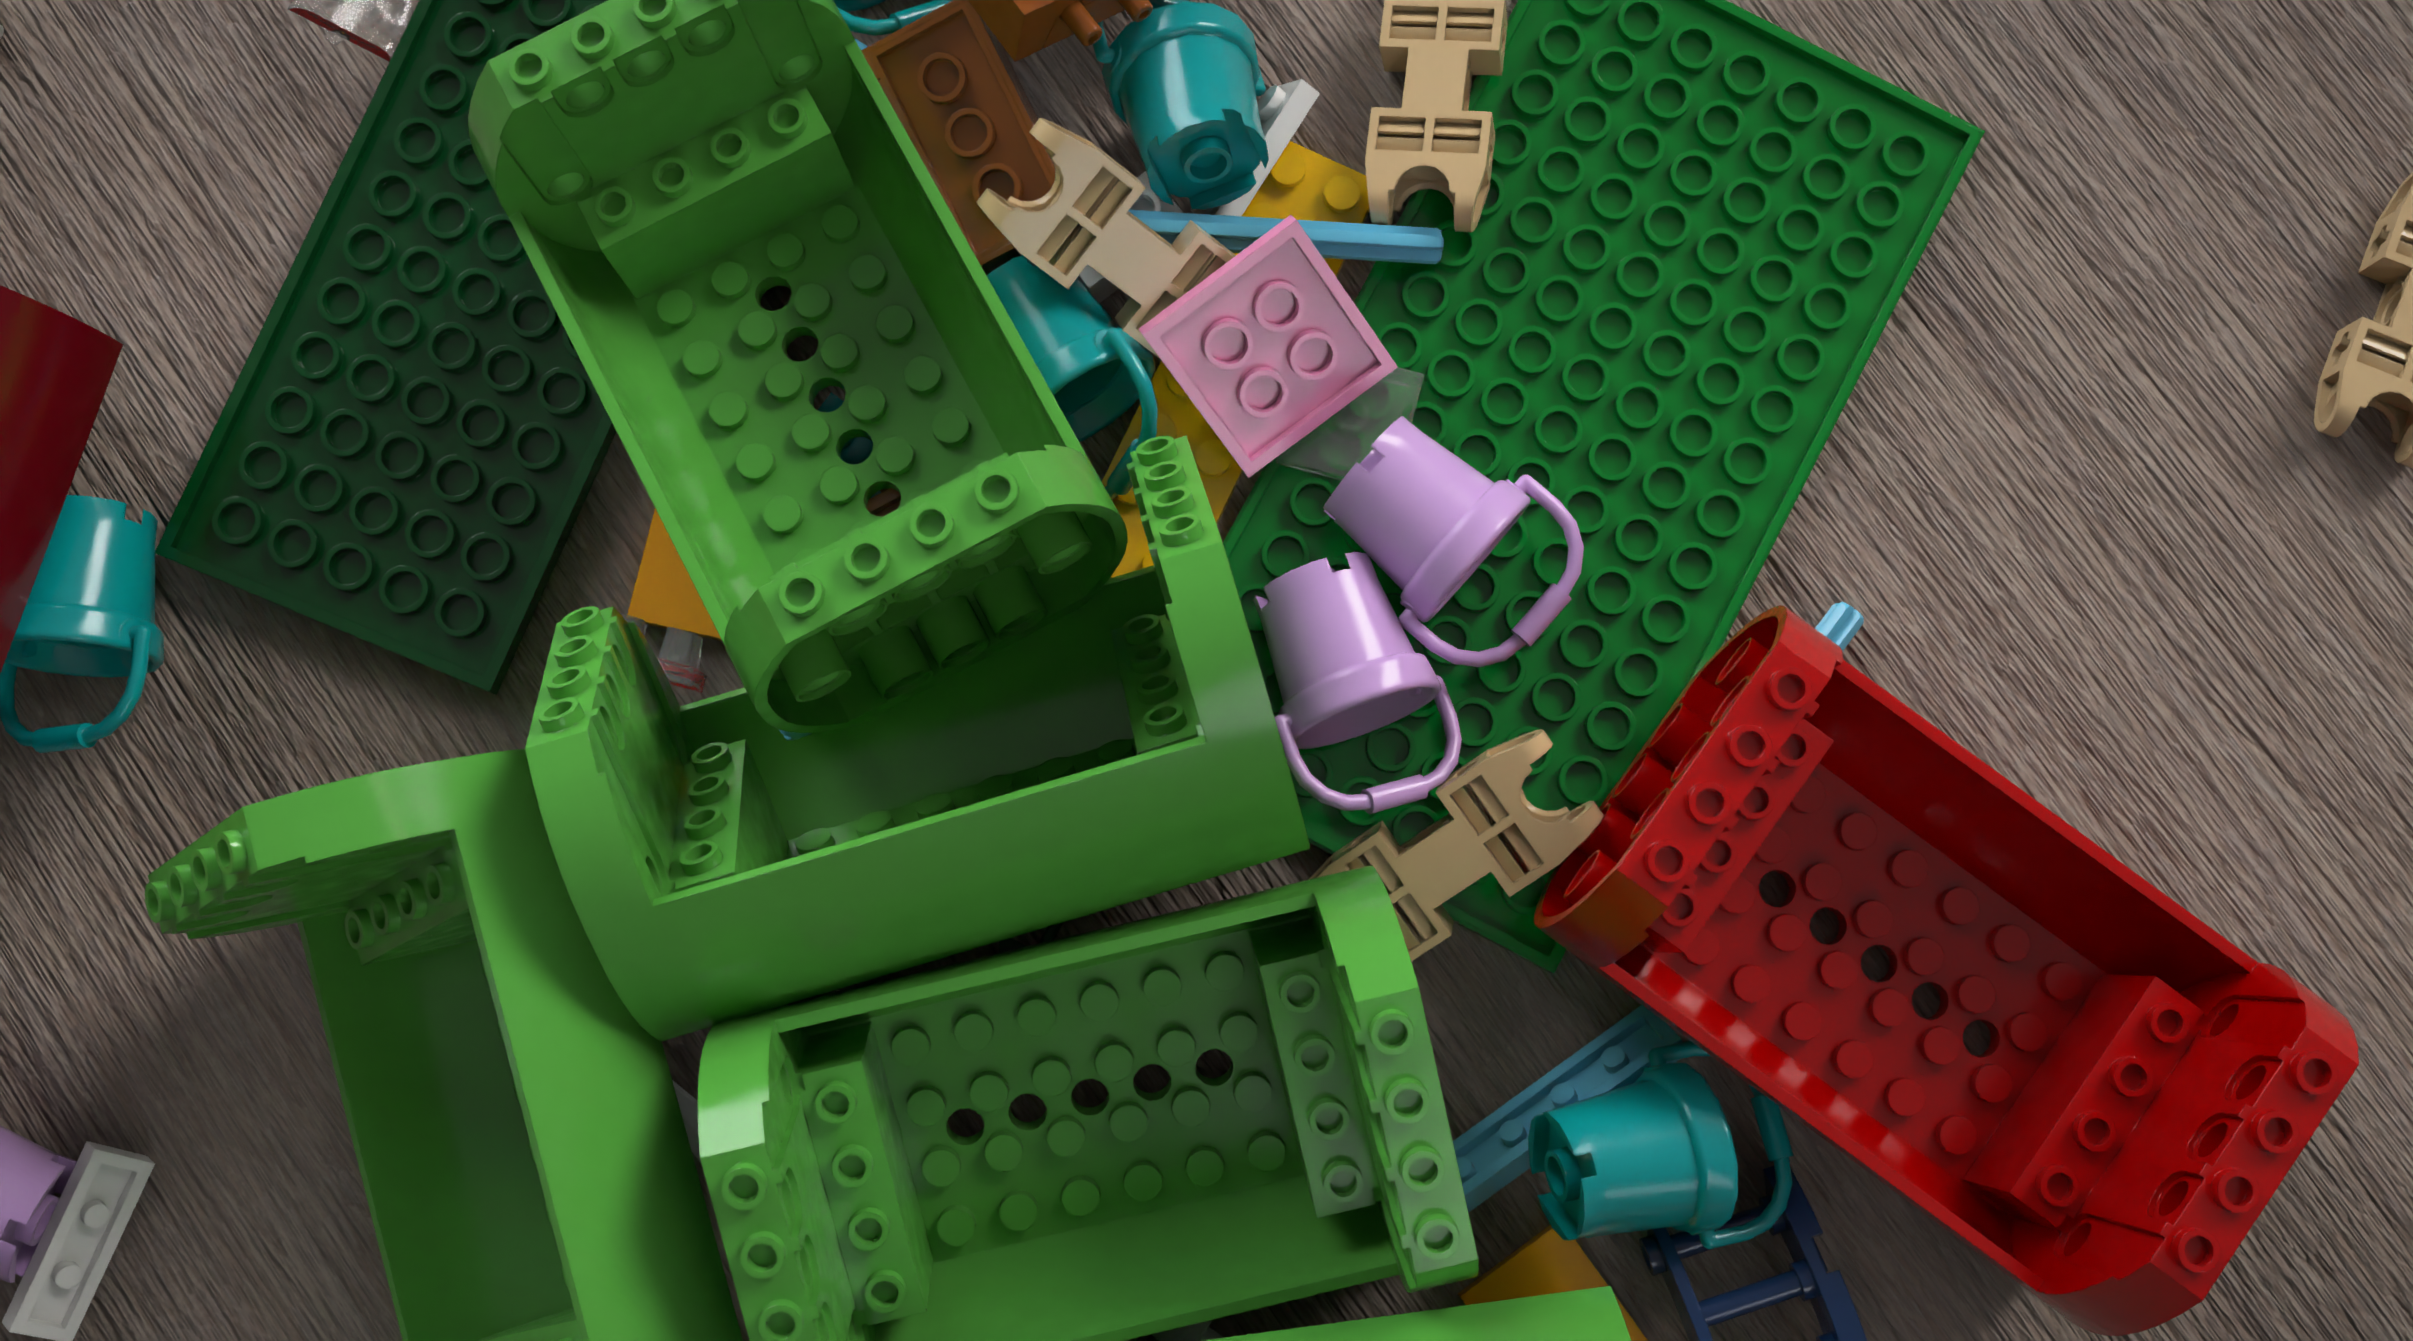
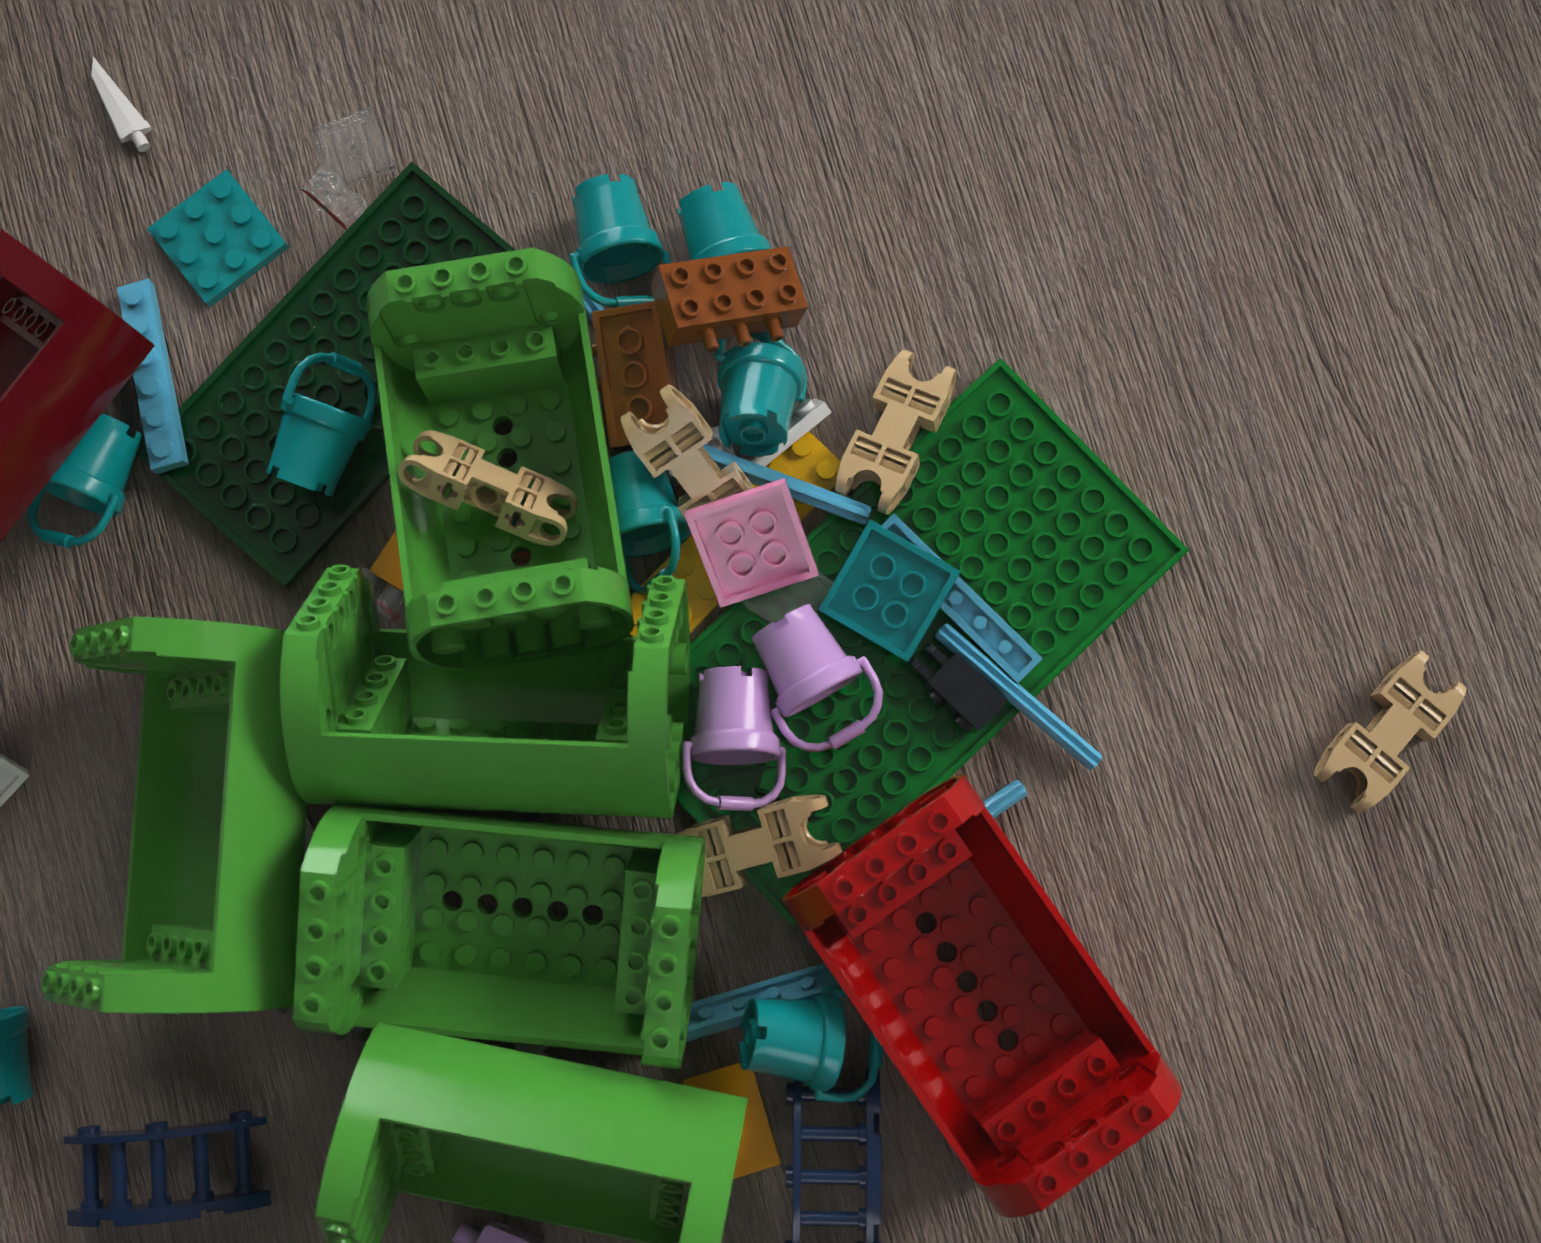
camera: 20 degrees right, 0 degrees up
none -> medium azure plate [117,278,189,474]
none -> teal plate [147,169,290,307]
none -> teal piece [266,352,377,497]
none -> tan piece [398,430,578,546]
none -> dark green piece [708,766,821,815]
none -> teal plate [818,520,961,662]
none -> medium azure plate [882,513,1043,683]
none -> black hinge [908,642,1007,734]
none -> medium azure axle [935,623,1102,770]

